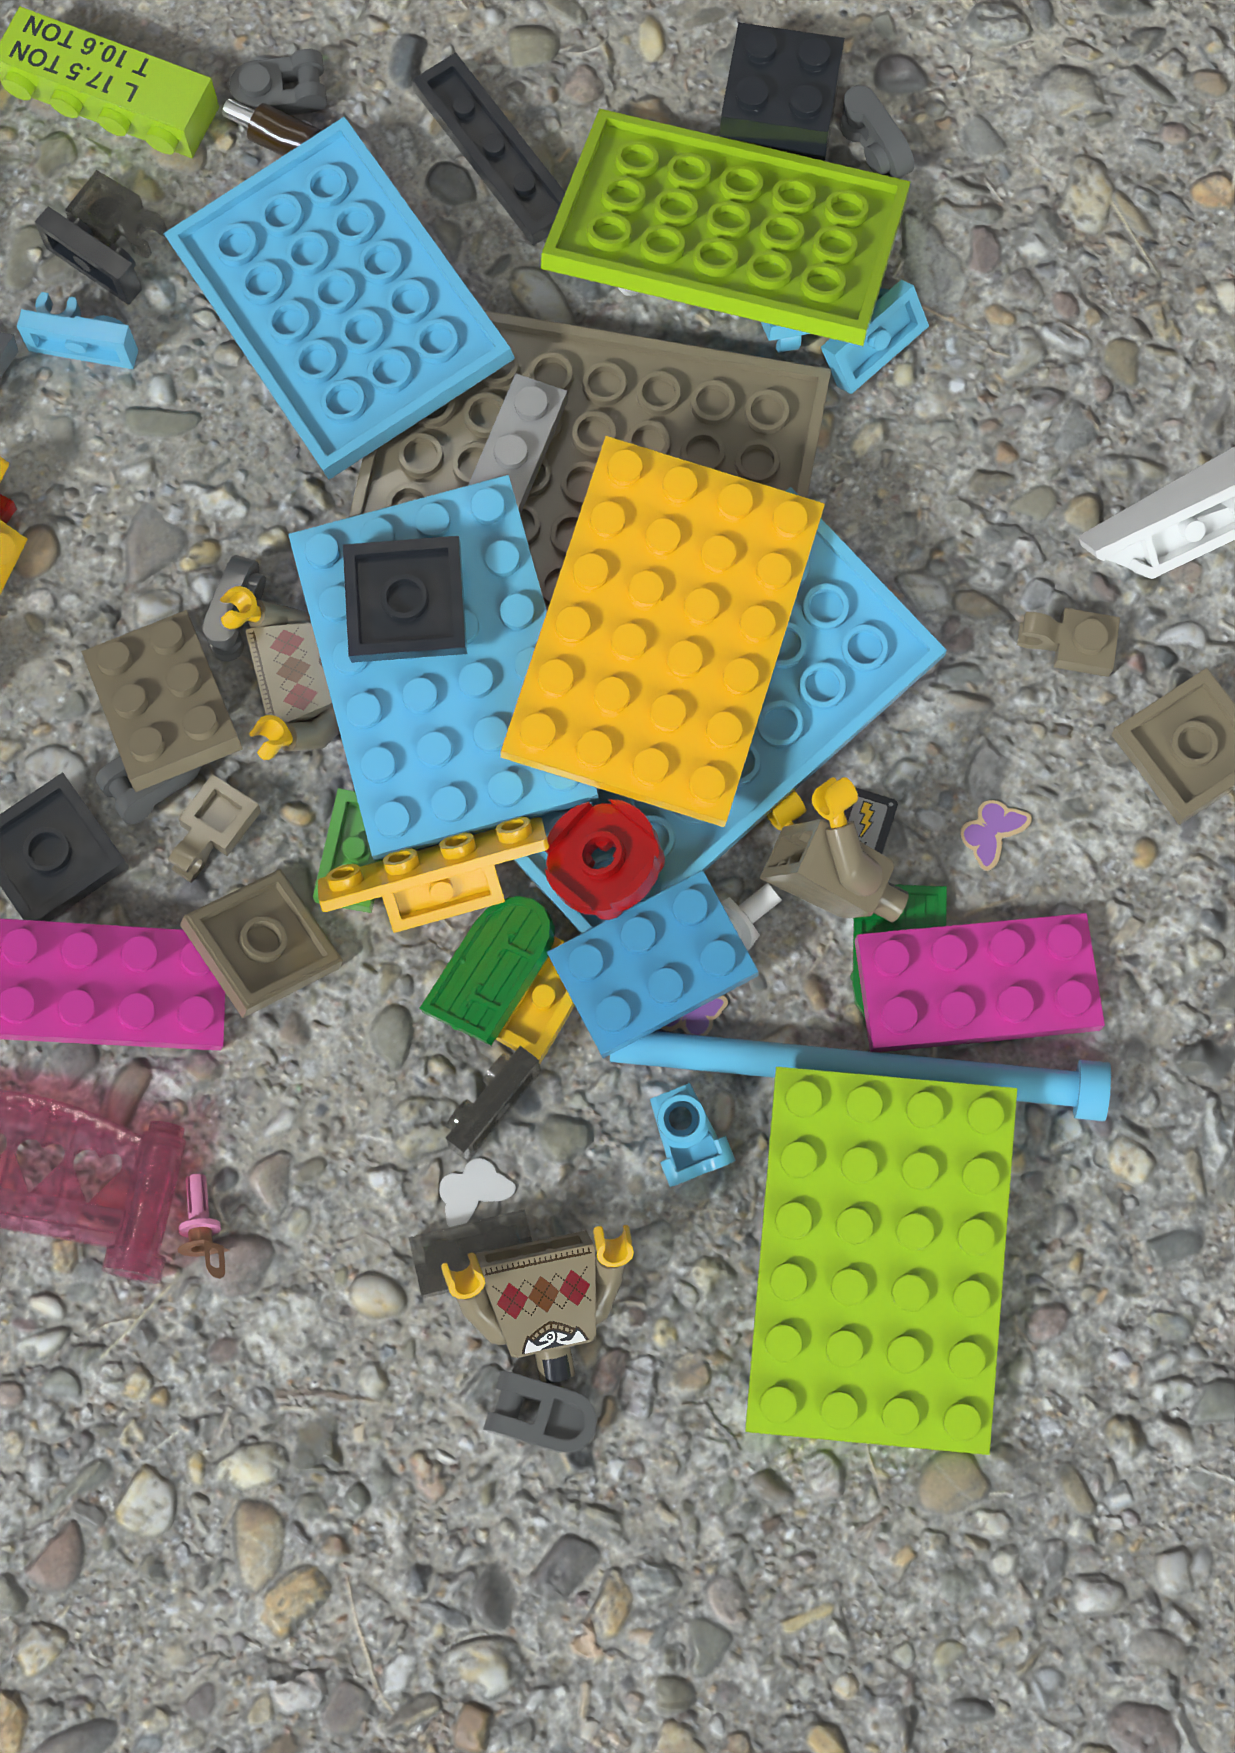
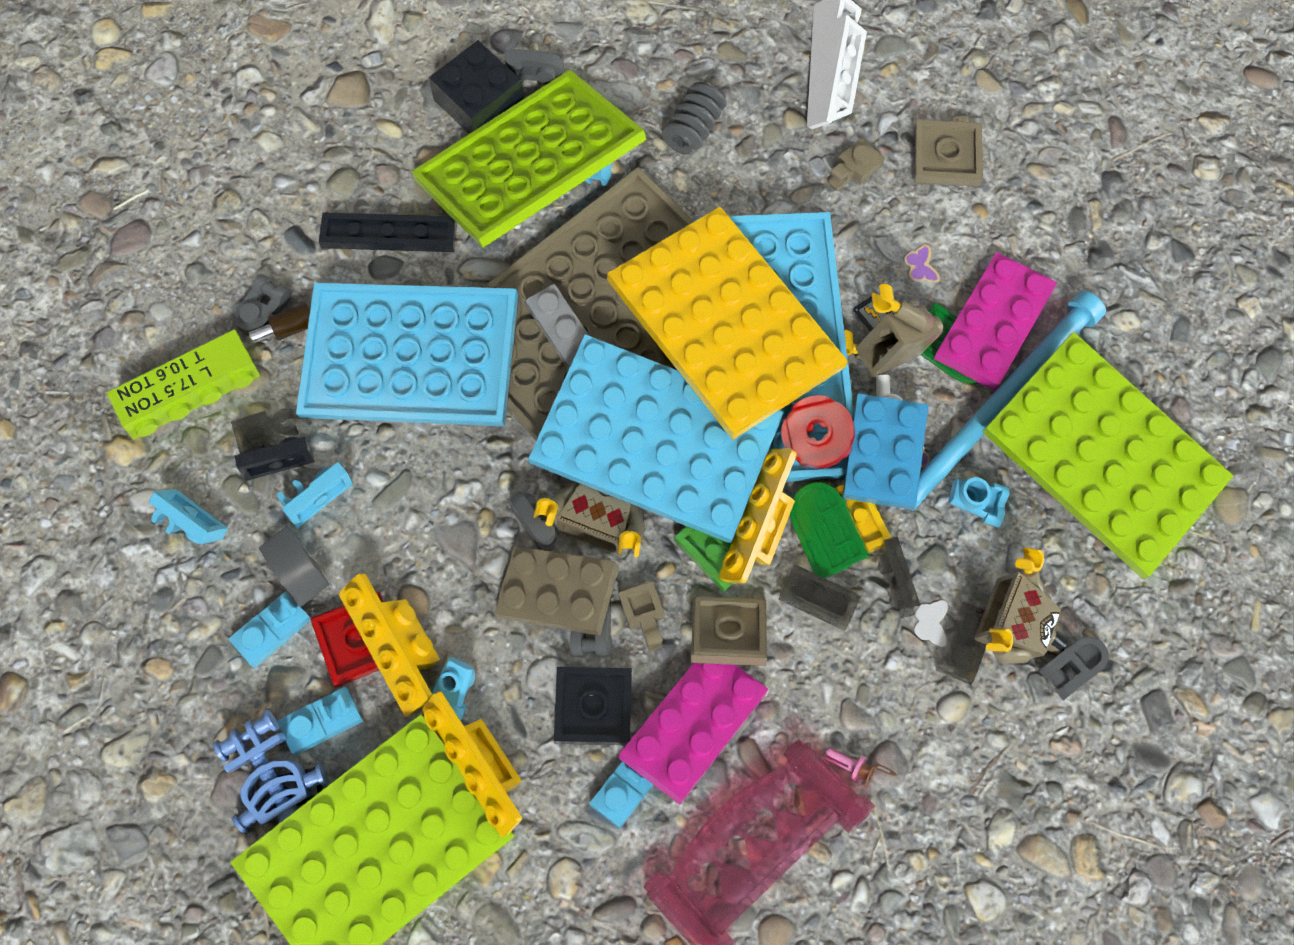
camera: 55 degrees left, 5 degrees down
black plate [343,536,467,663] -> none
medium azure plate [821,280,929,394] -> none
none -> dark grey piece [662,82,727,154]
none -> clear smoke plate [778,564,862,631]

